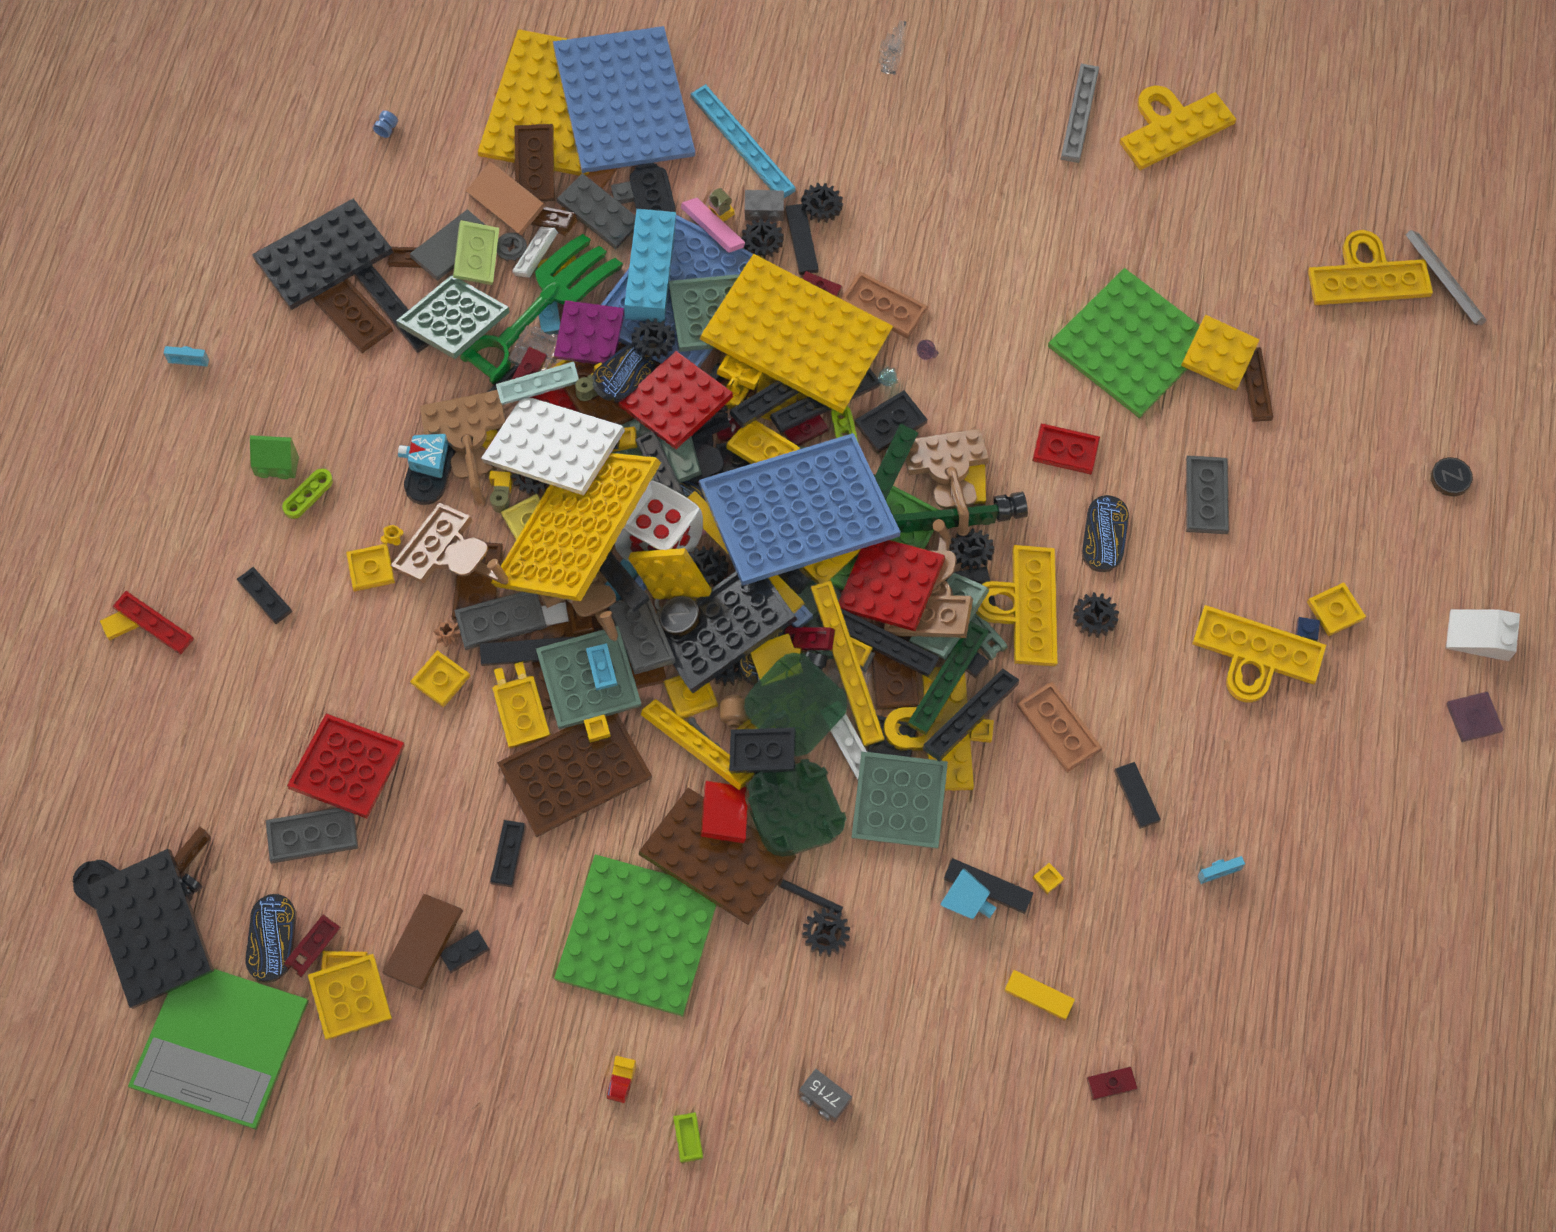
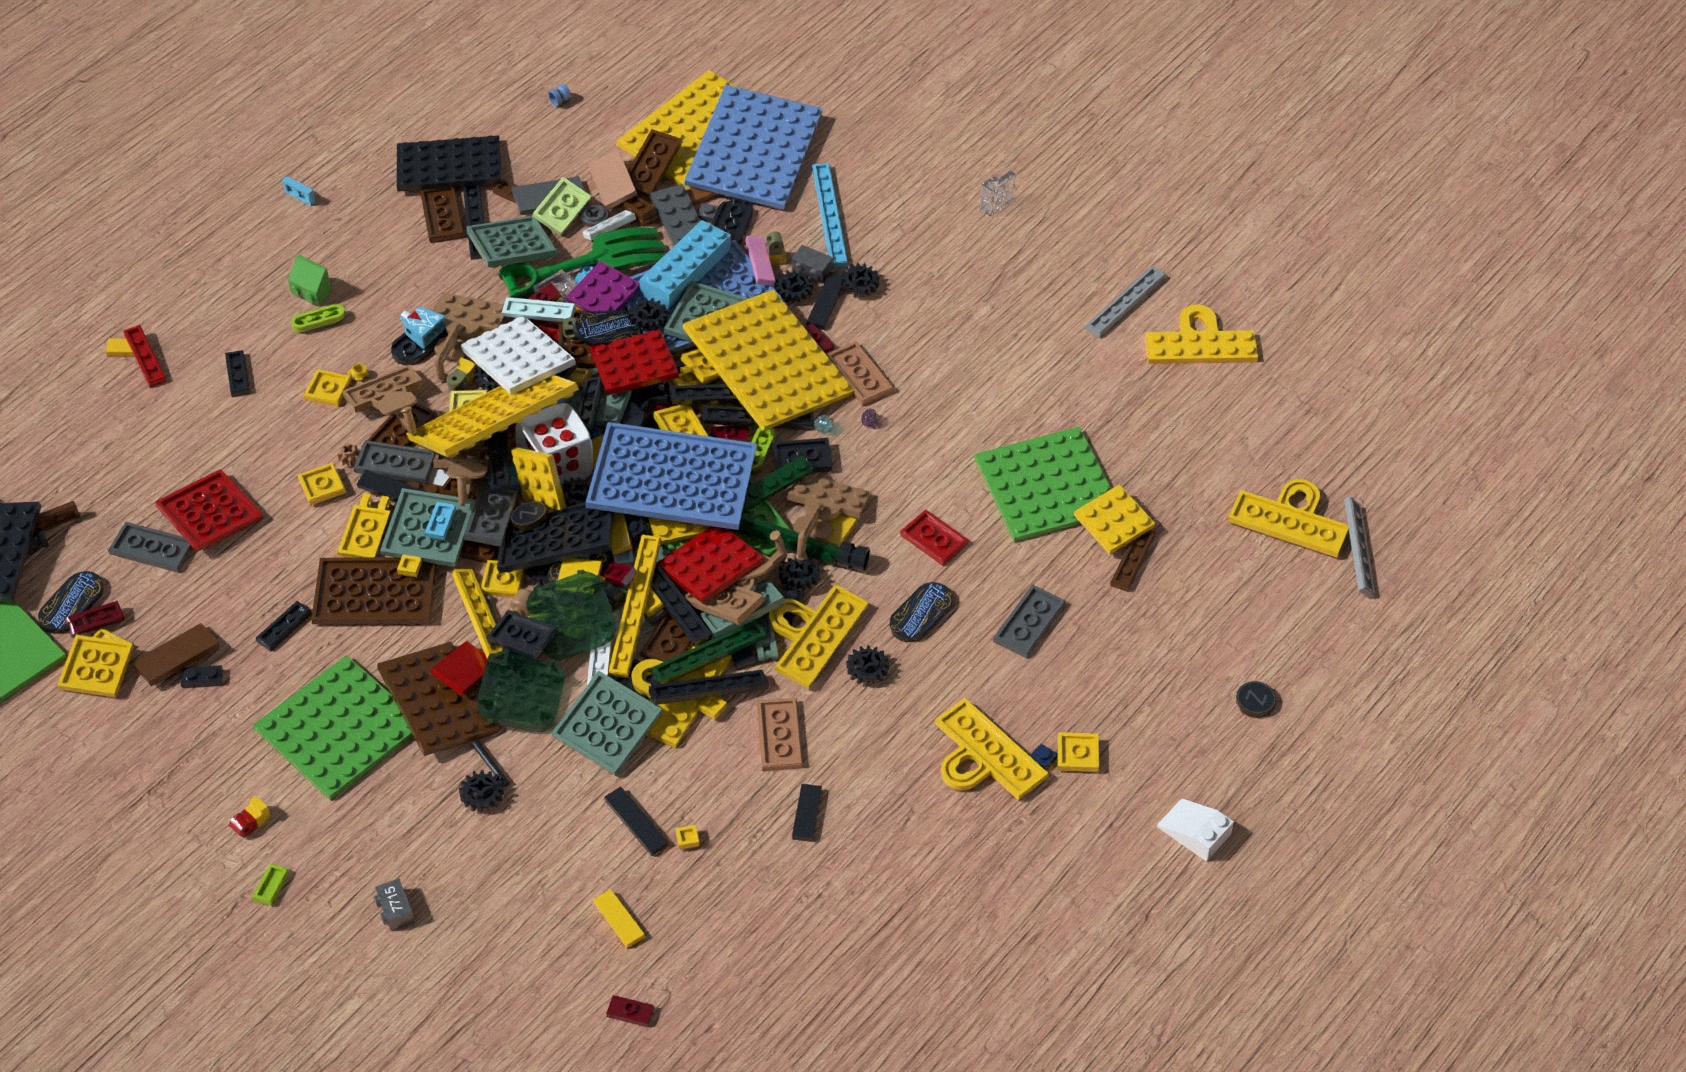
camera: 30 degrees right, 15 degrees down
medium azure torso [940,868,997,919] -> none
medium azure plate [1198,856,1245,884] -> none
tile [1446,691,1503,742] -> none

